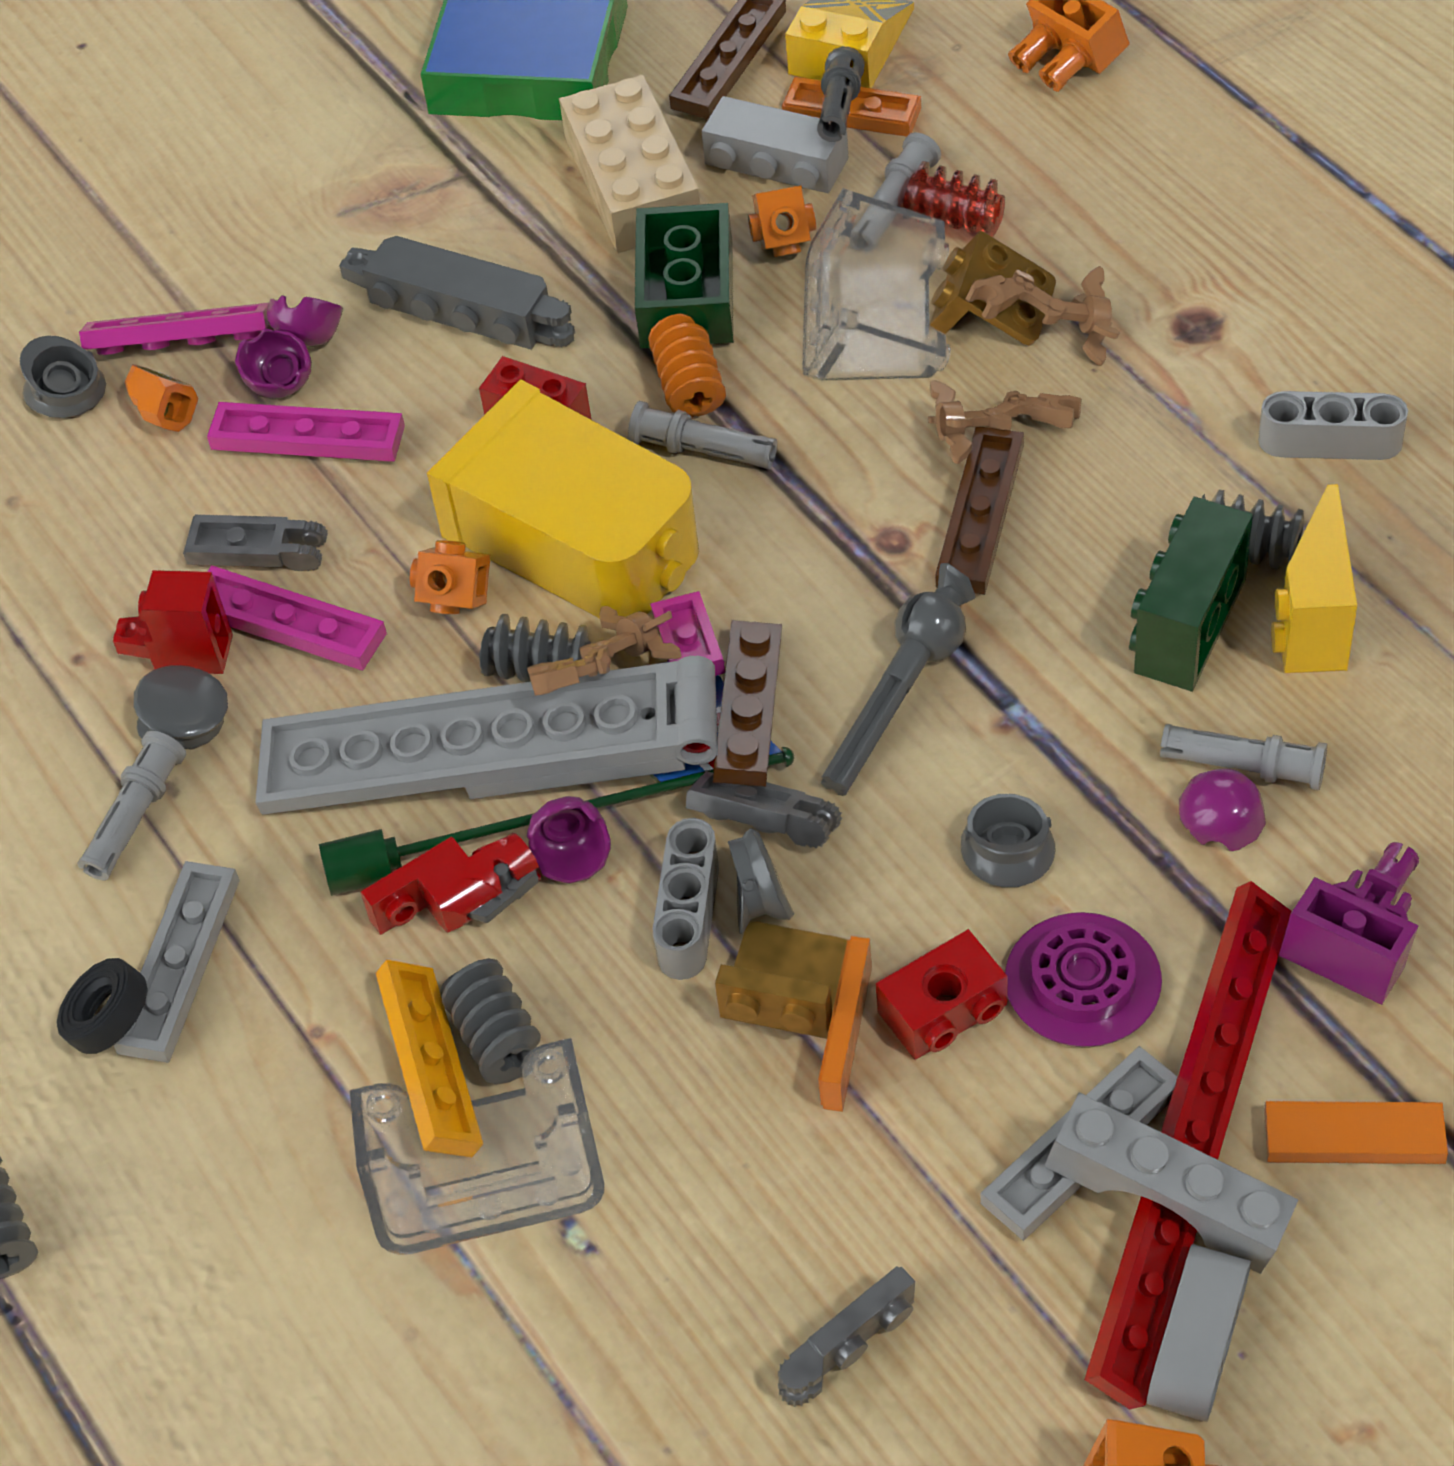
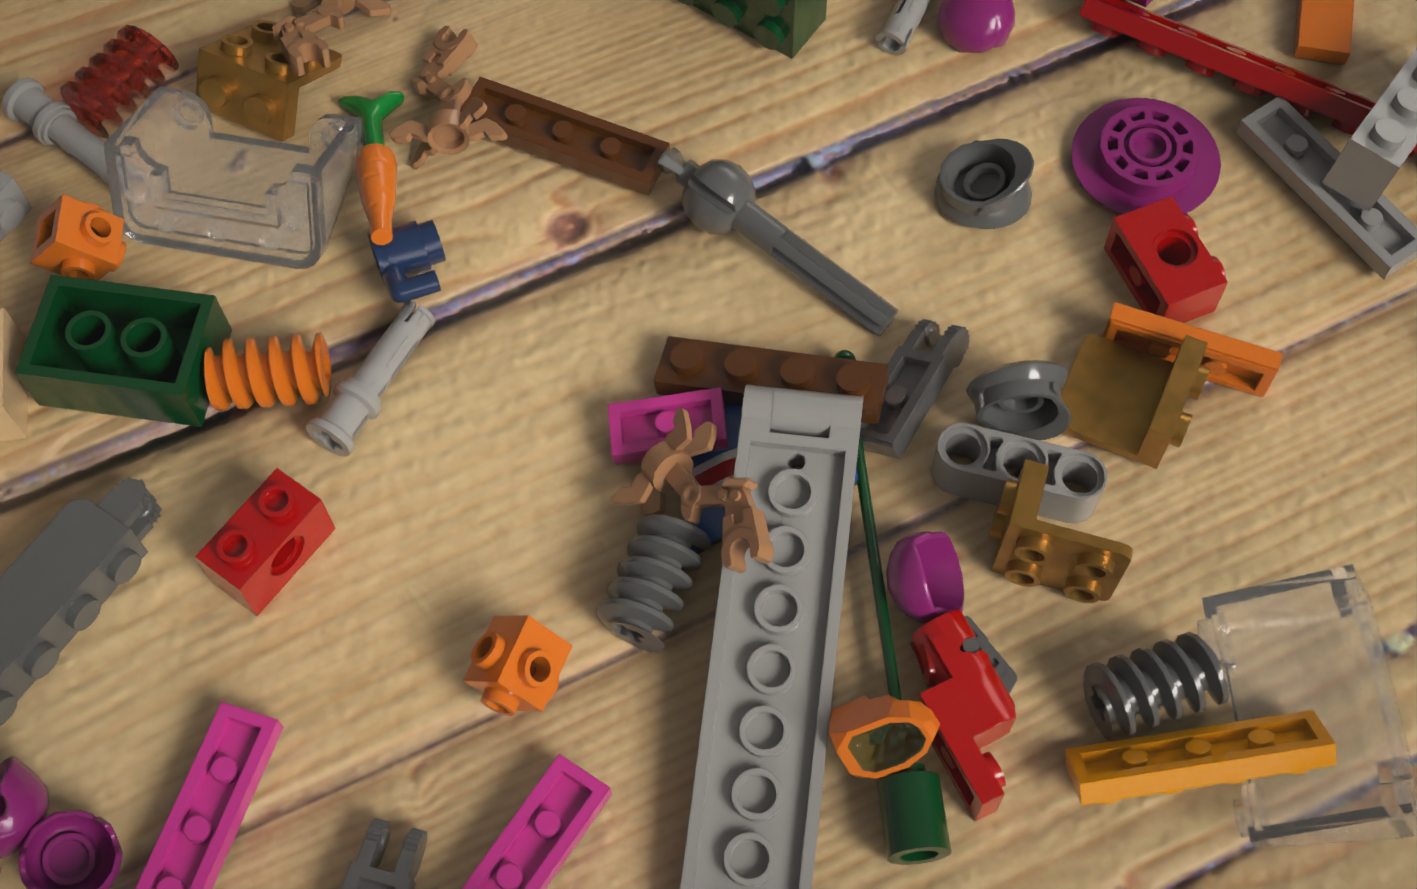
camera: 85 degrees left, 10 degrees up
yellow piece [427,379,699,618] -> none
none -> orange piece [338,91,404,245]
none -> dark blue piece [367,220,446,303]
none -> orange rock [829,694,940,779]
none -> pearl gold bracket [988,459,1133,603]

